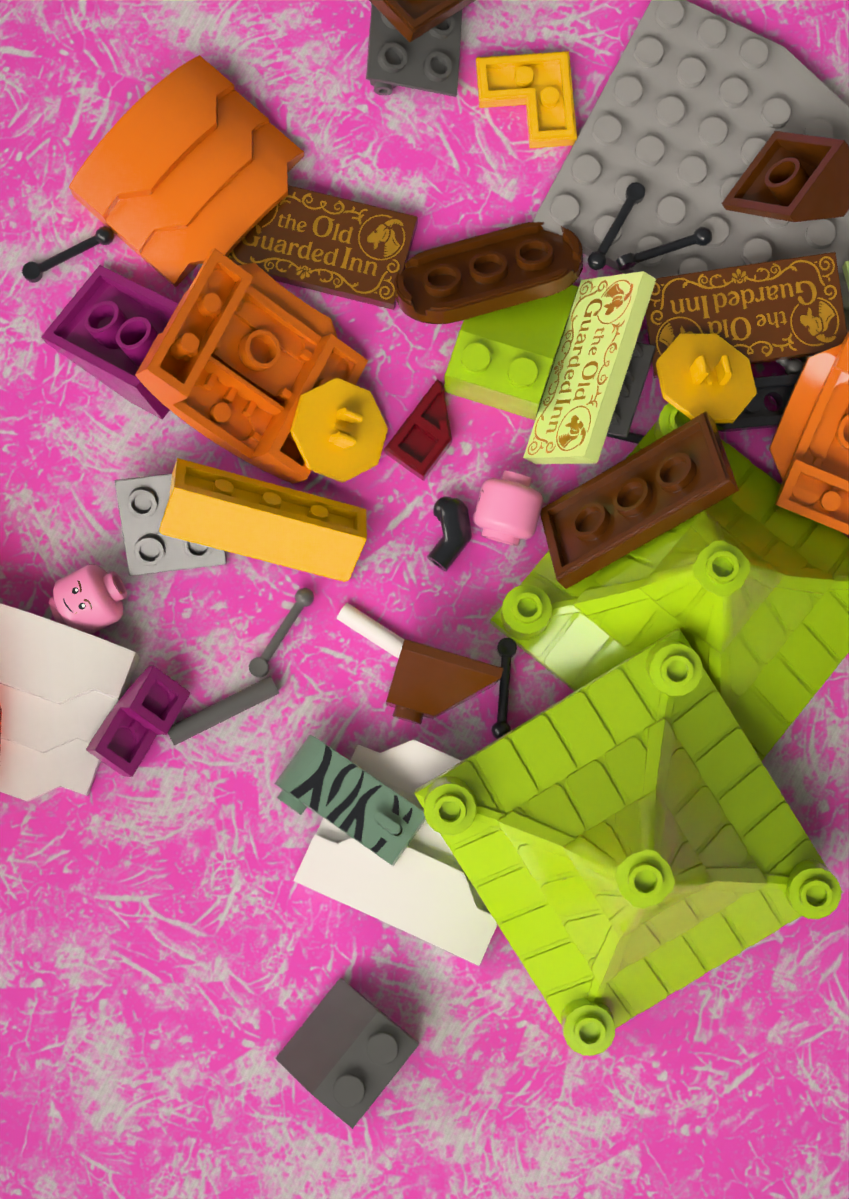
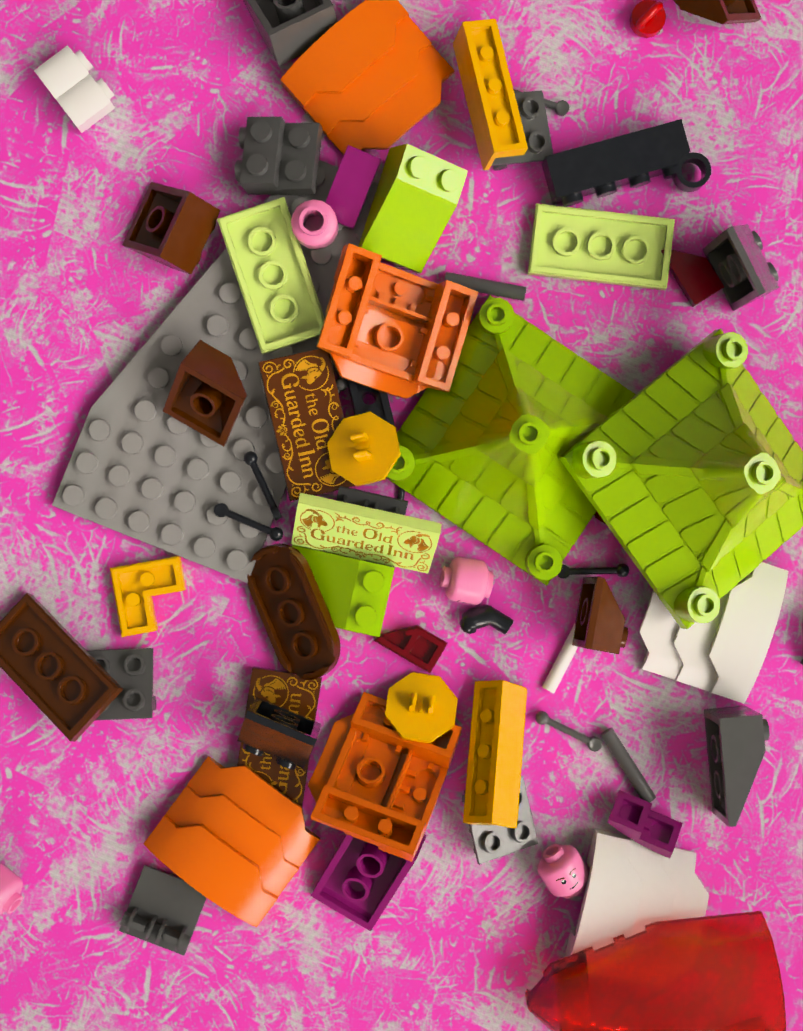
camera: 100 degrees left, 10 degrees up
black hinge [22,226,114,283] -> none
sand green door [274,735,426,866] -> none
reddish brown tile [540,412,739,589] -> none
none -> dark grey hinge [119,865,206,955]
none -> black slope [237,697,321,770]
none -> dark grey slope [704,706,770,827]

